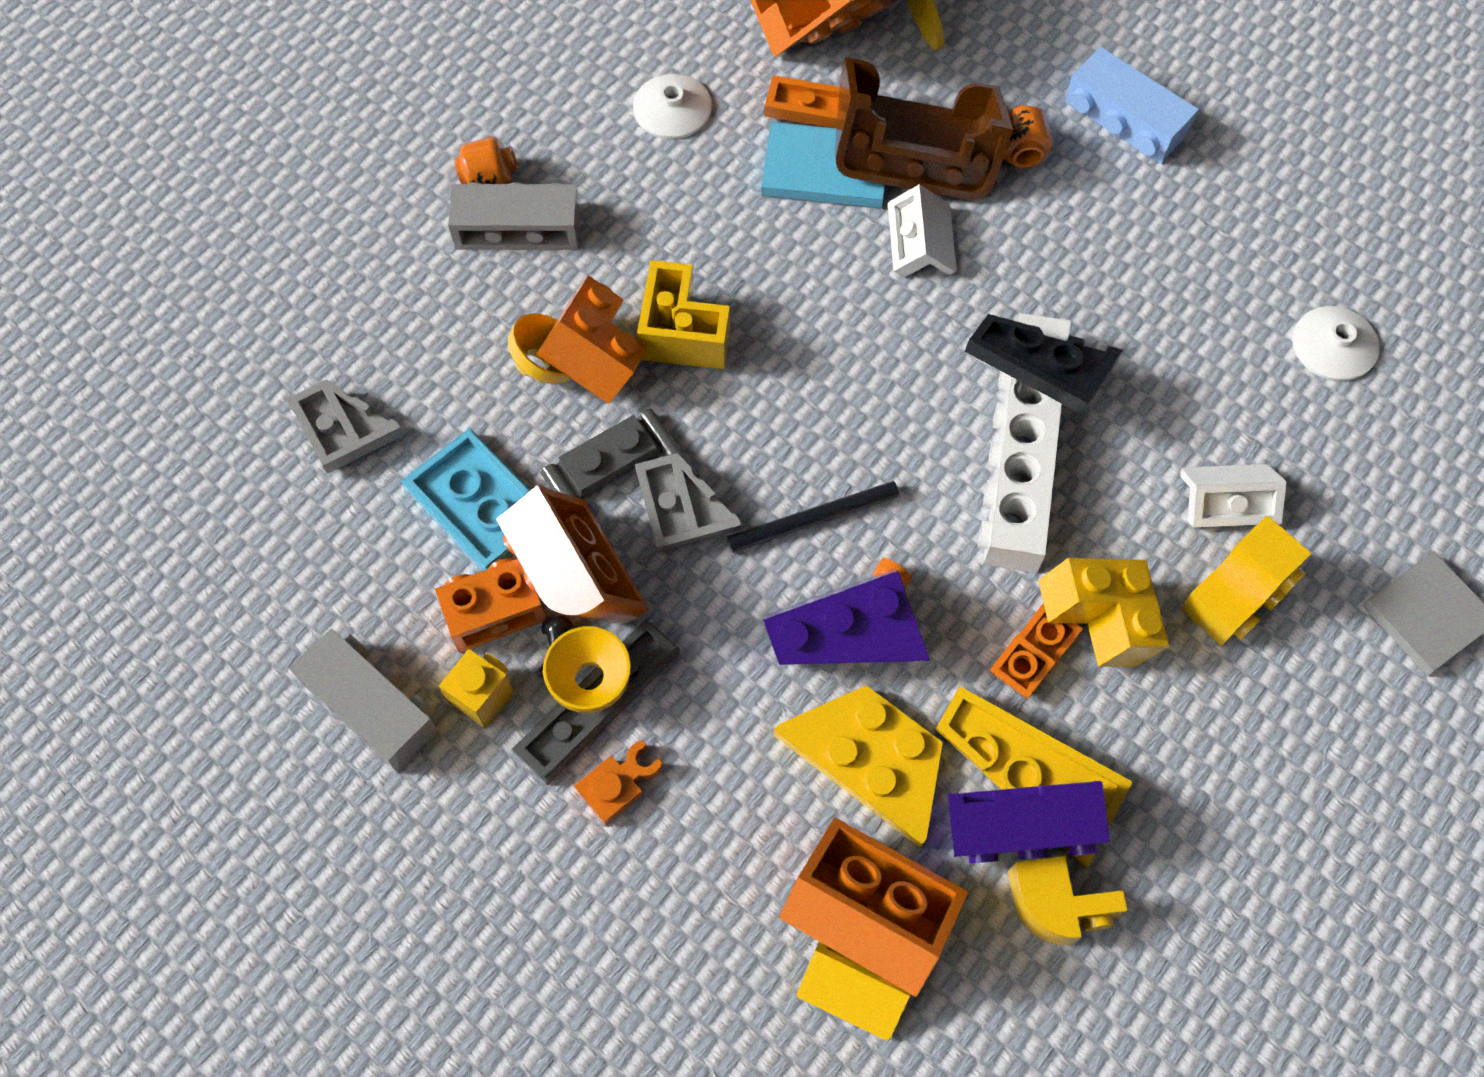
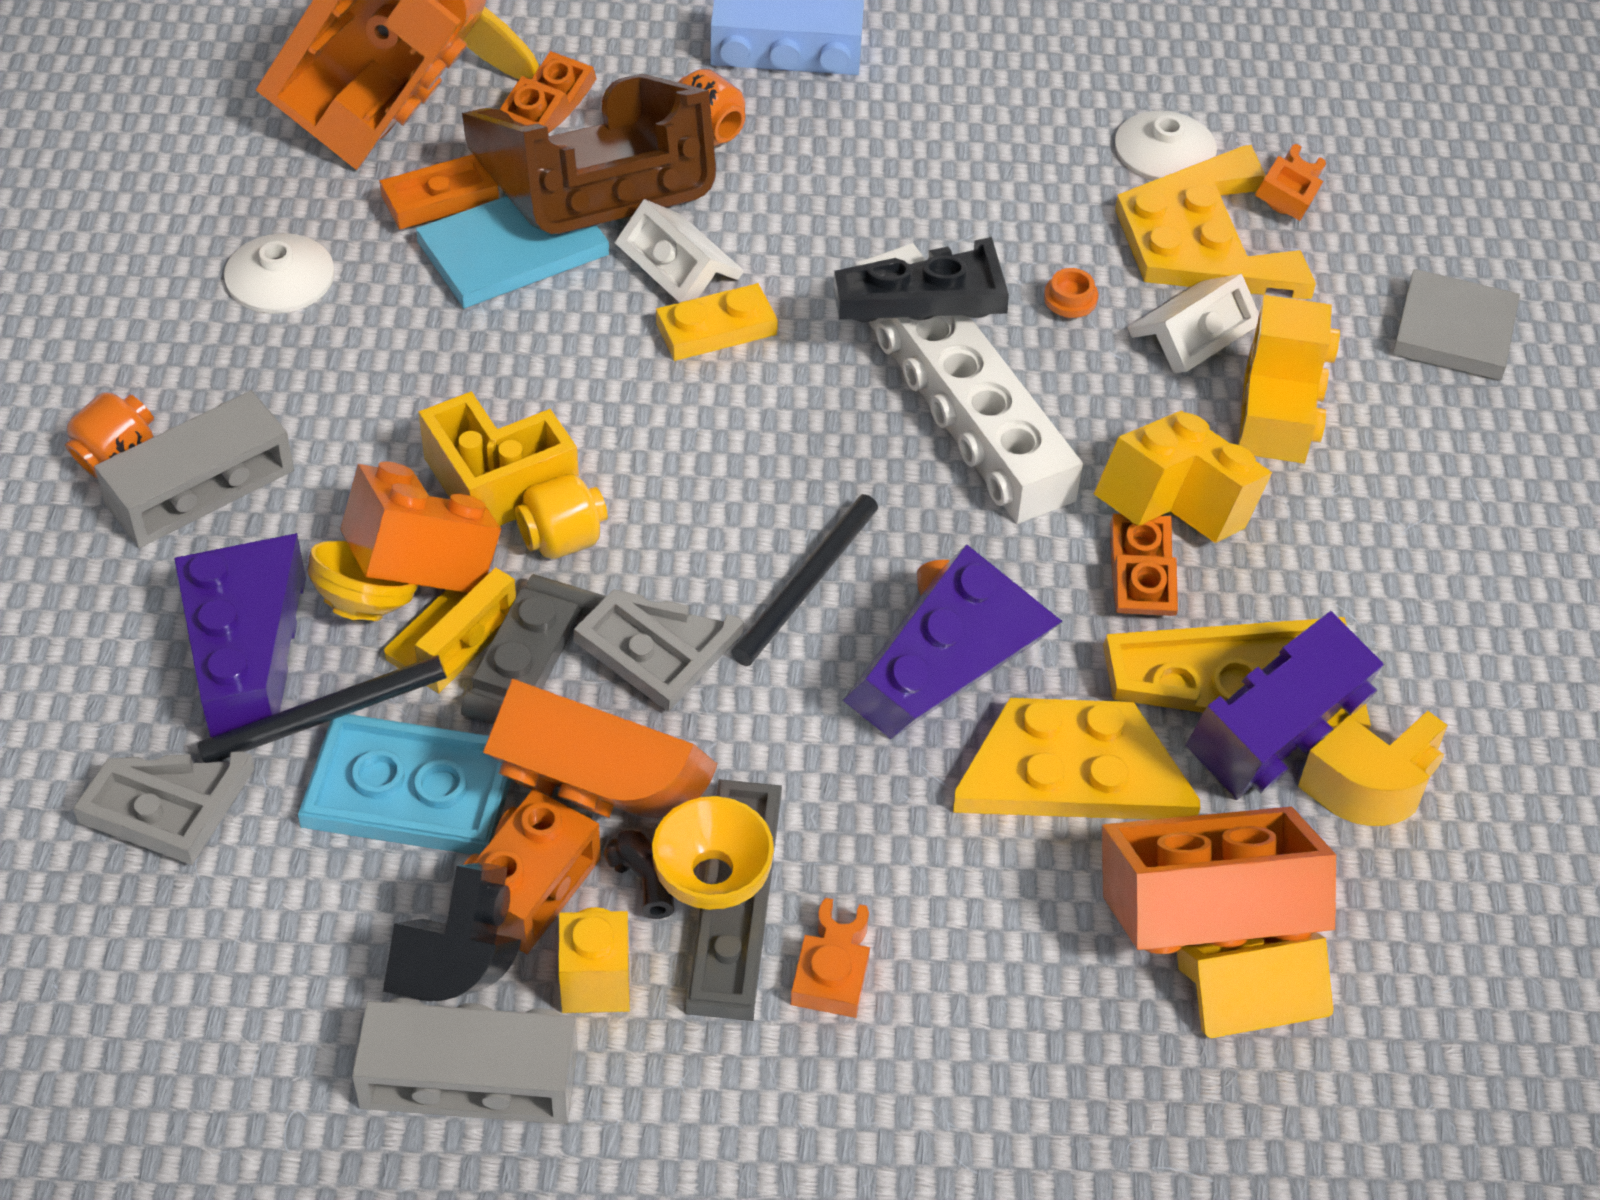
camera: 40 degrees left, 15 degrees down
none -> dark purple wedge [174,533,306,737]
none -> black bar [197,655,447,763]
none -> black brick [383,862,521,1001]
none -> yellow panel [384,567,516,694]
none -> orange slope [500,51,597,133]
none -> yellow head [515,474,608,559]
none -> yellow plate [656,283,778,361]
none -> orange plate [1044,268,1099,318]
none -> yellow wing [1115,145,1316,299]
none -> orange plate [1255,144,1326,221]

